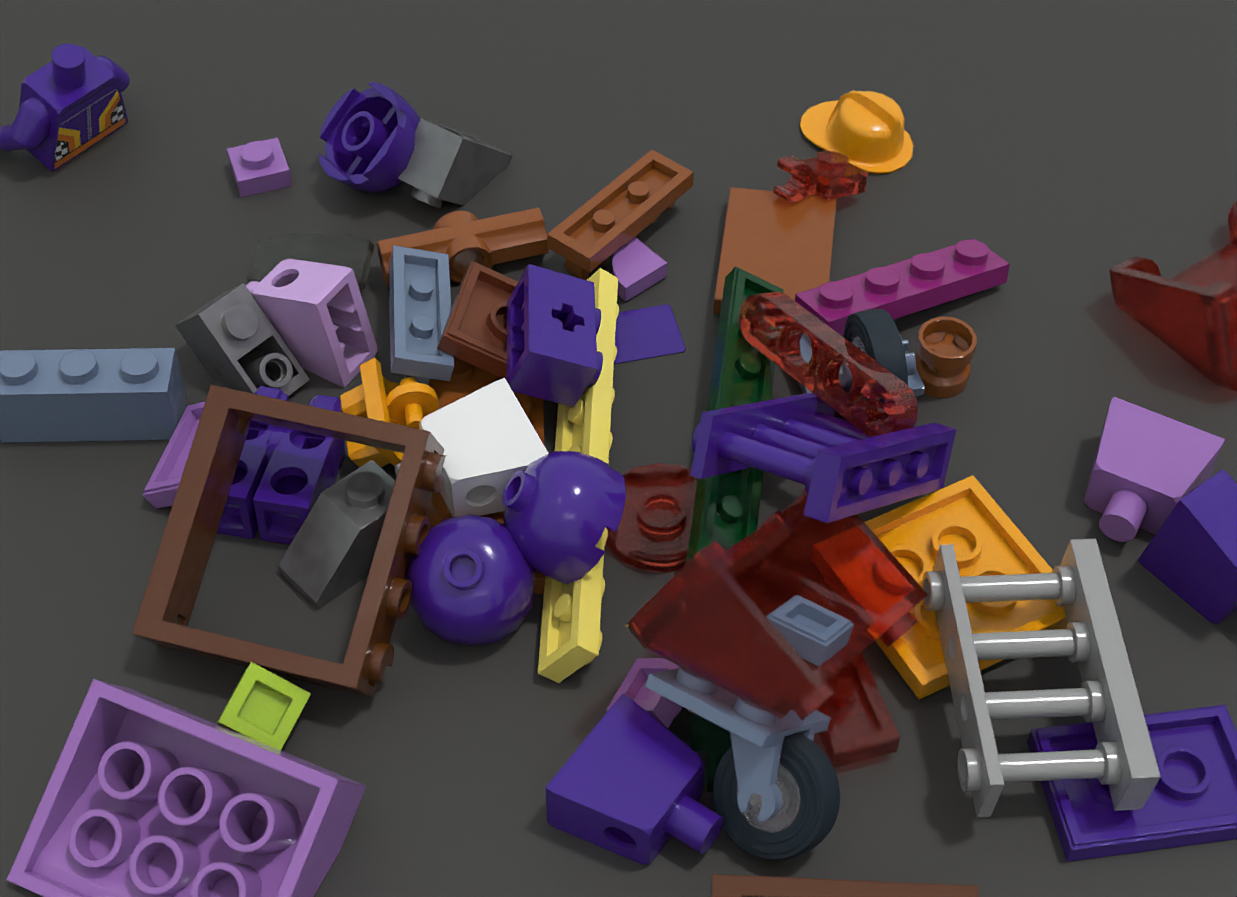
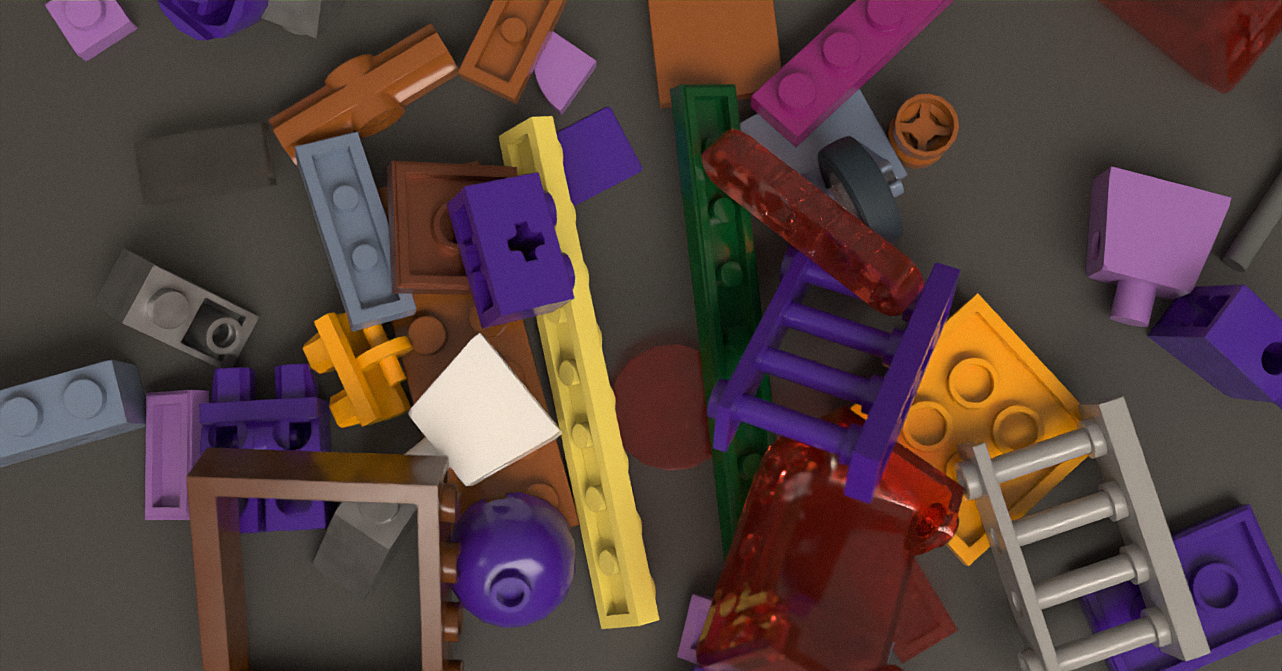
camera: 10 degrees left, 35 degrees up
lavender torso [246,259,379,388] -> none
dark purple cylinder [502,451,626,584] -> none
sand blue tile [760,595,854,667] -> none

